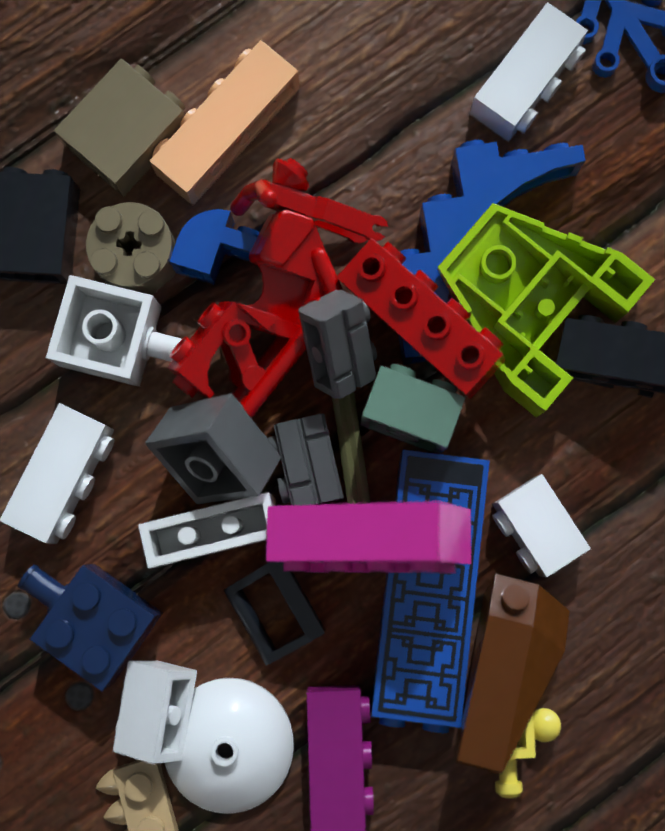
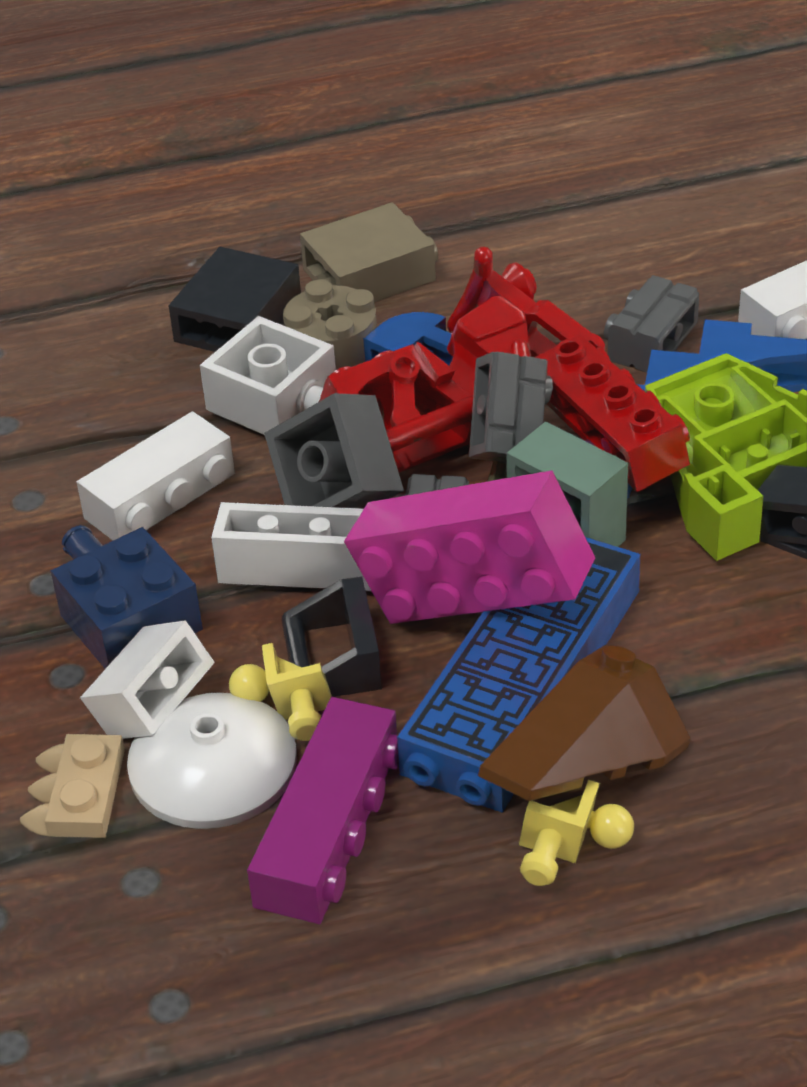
camera: 20 degrees right, 40 degrees down
light nougat brick [150,40,300,206] -> none
white brick [492,474,591,577] -> none
none -> light yellow piece [229,643,332,741]
none -> dark grey brick [604,275,699,373]

